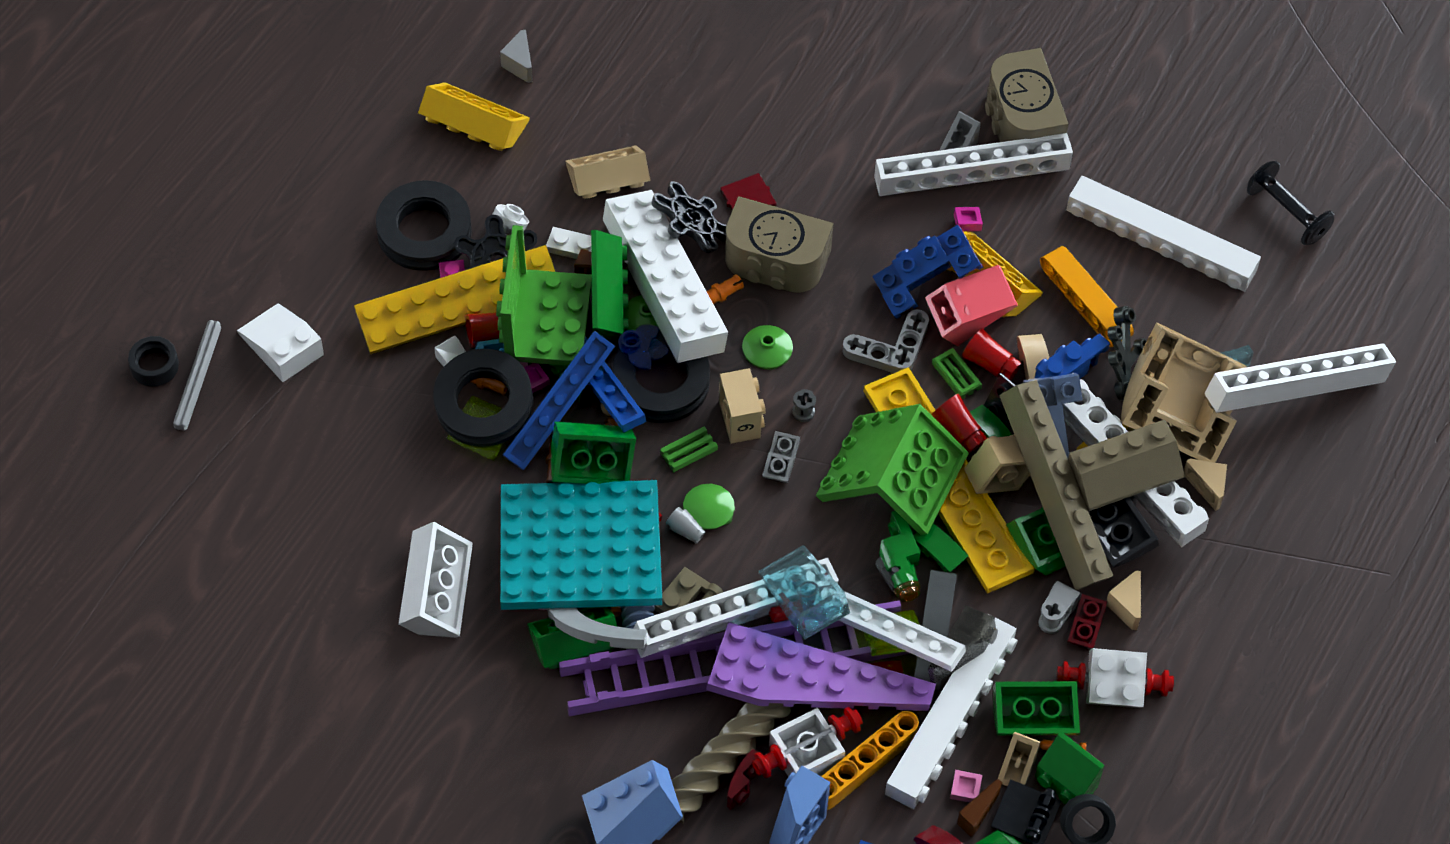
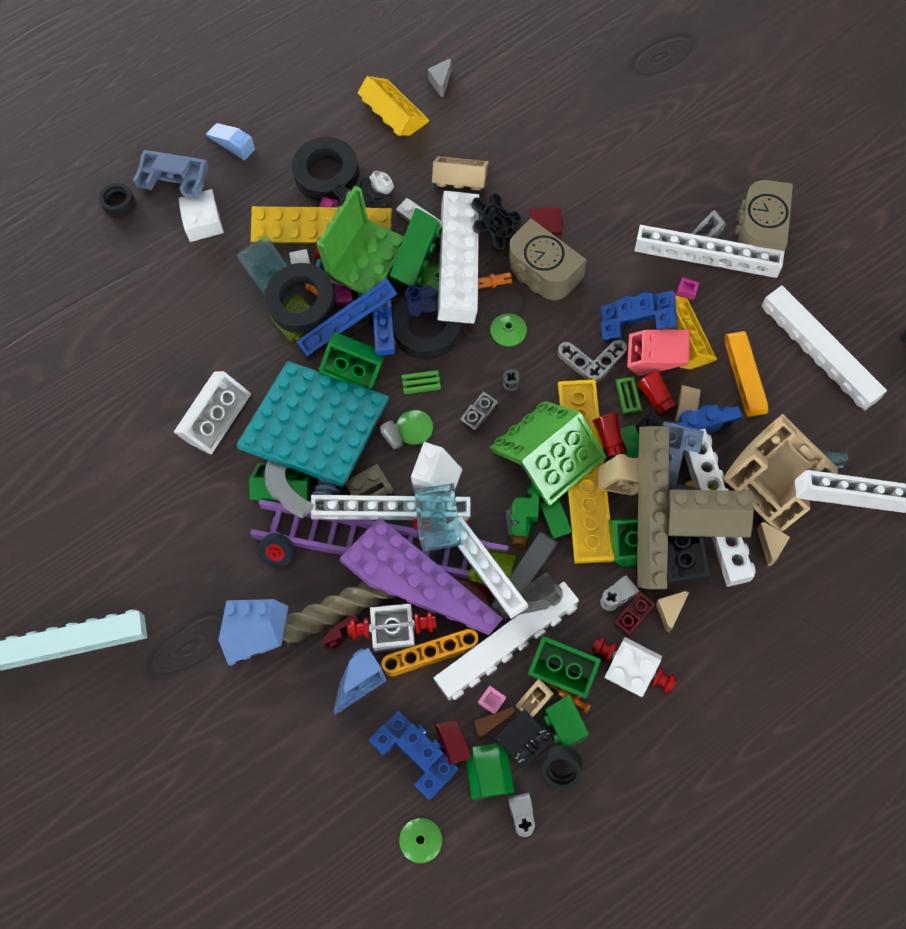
camera: 30 degrees right, 10 degrees up
light grey axle [173,320,221,431] -> none
tan brick [719,368,766,444] -> none
pearl dark grey plant [1108,306,1147,401] -> none
none -> sand blue bracket [133,150,209,198]
none -> light blue slope [206,123,255,161]
none -> clear light blue slope [237,235,287,297]
none -> black wheel [258,533,294,568]
none -> white slope [411,442,462,497]

